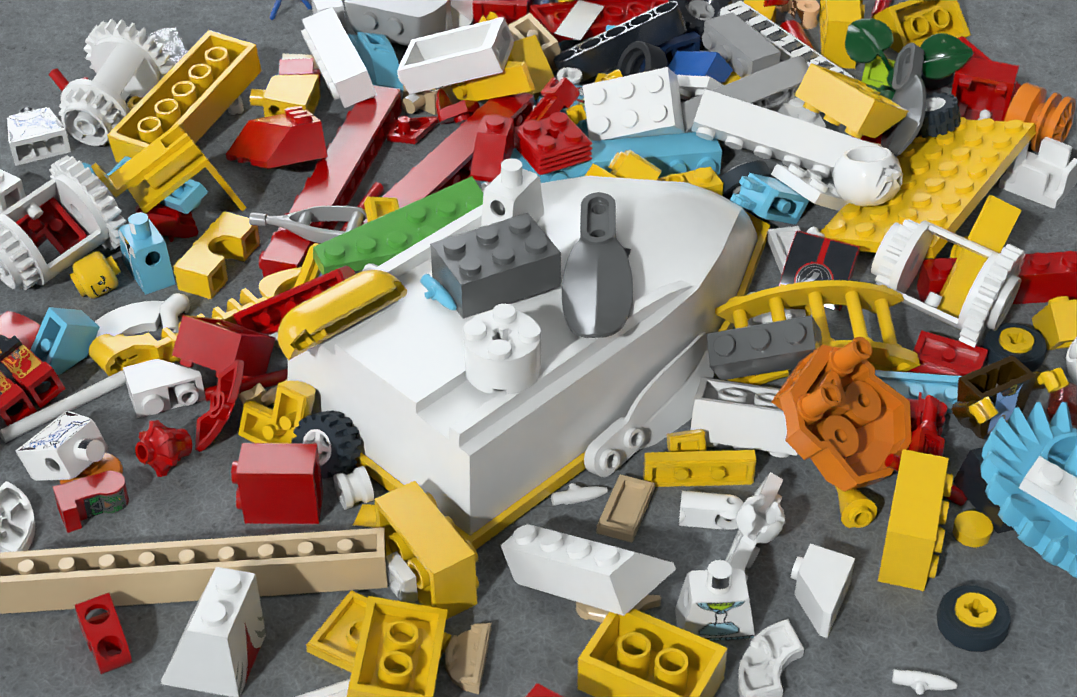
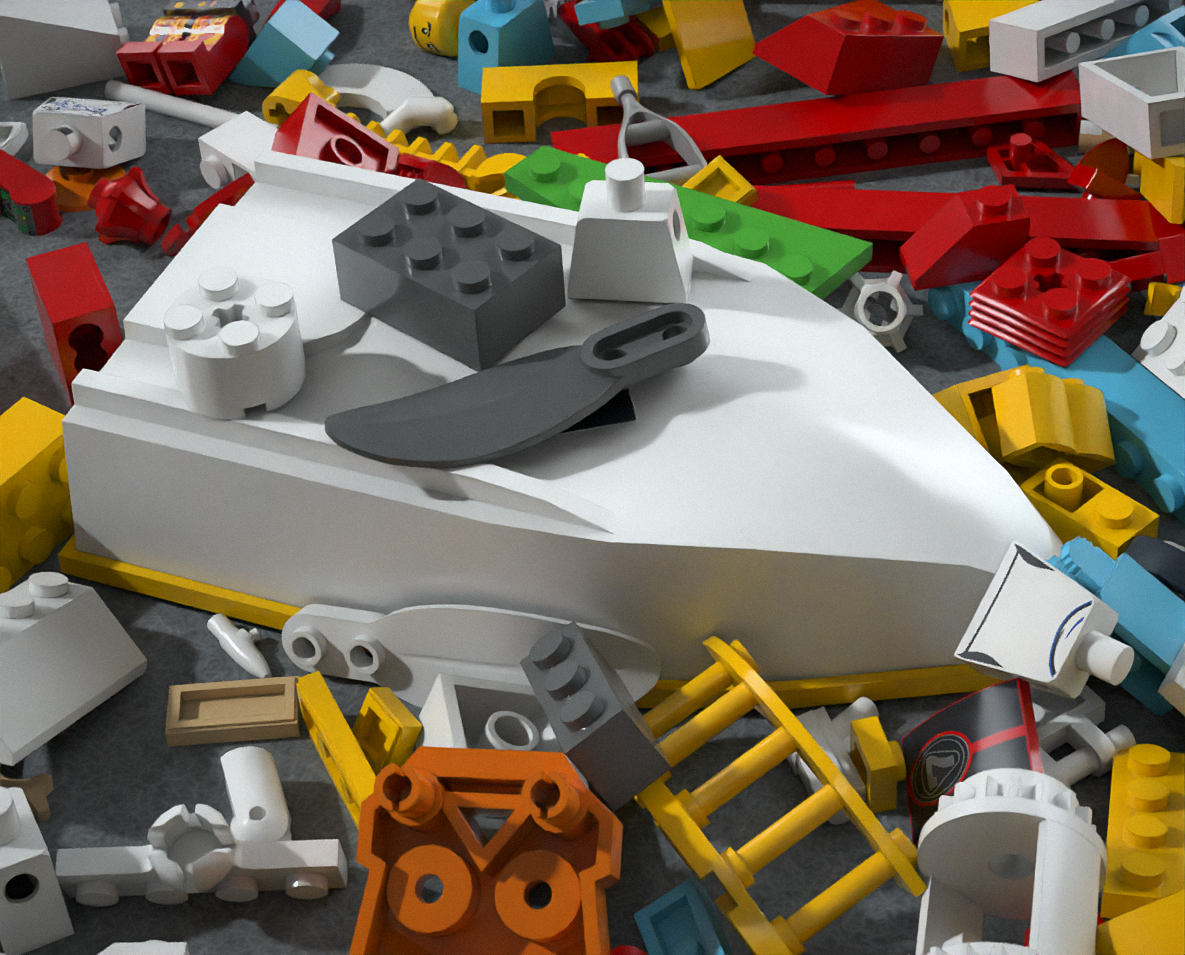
camera: 70 degrees right, 0 degrees up
yellow brick [278,270,407,360] -> none
none -> white torso [954,540,1134,699]

